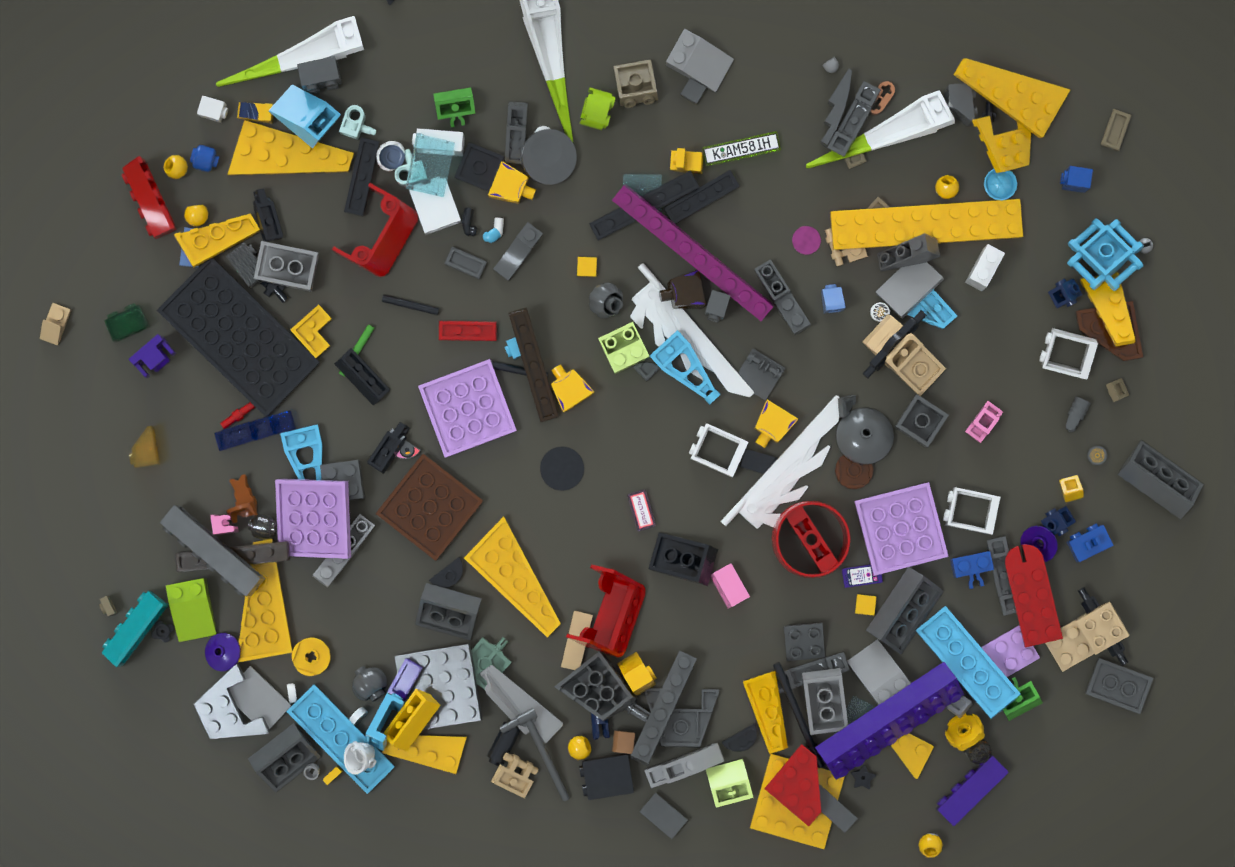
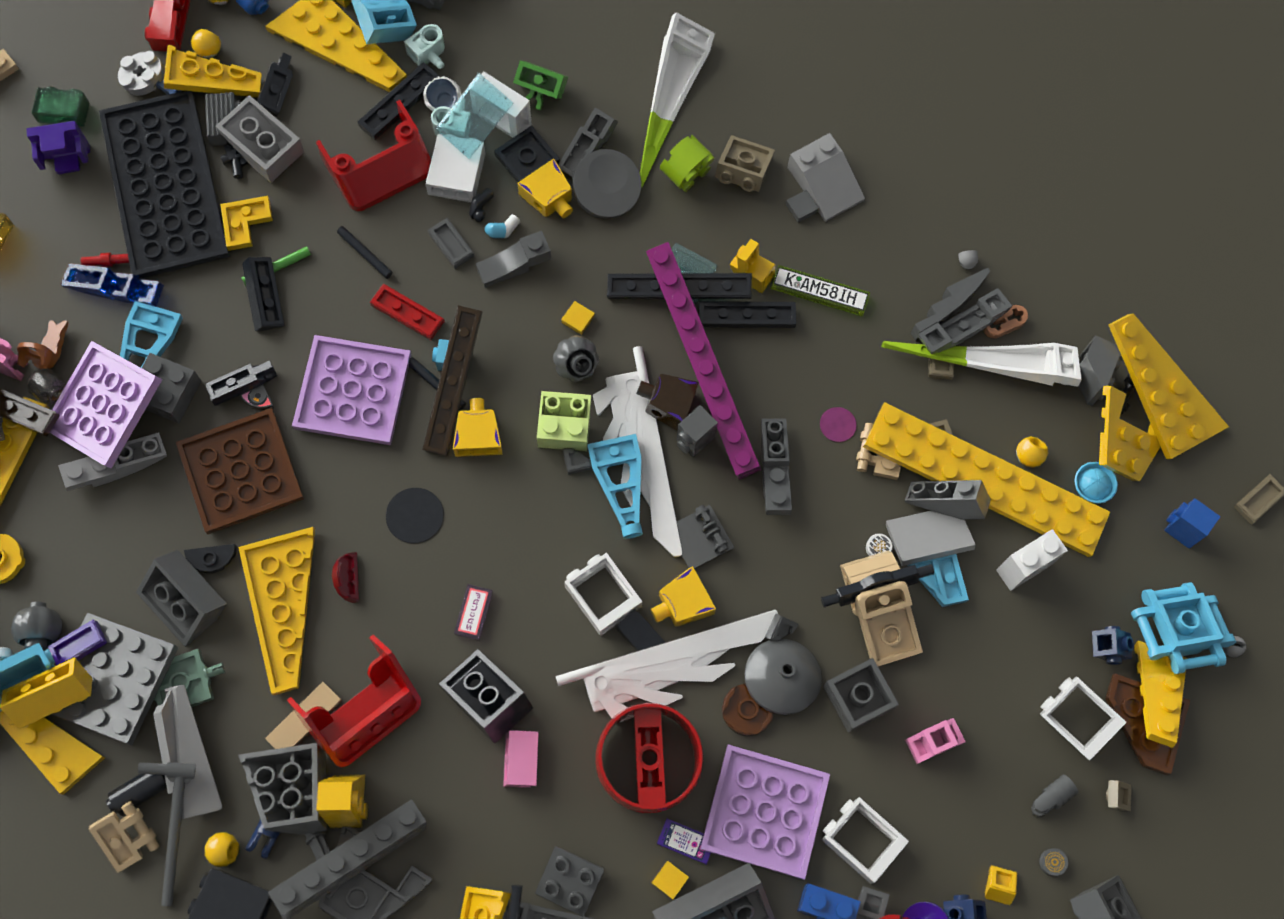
camera: 25 degrees right, 15 degrees down
medium nougat piece [612,730,635,754] -> none
medium blue slope [821,284,845,314] -> none
none -> light grey plate [118,51,165,96]
none -> dark red plate [332,552,359,603]

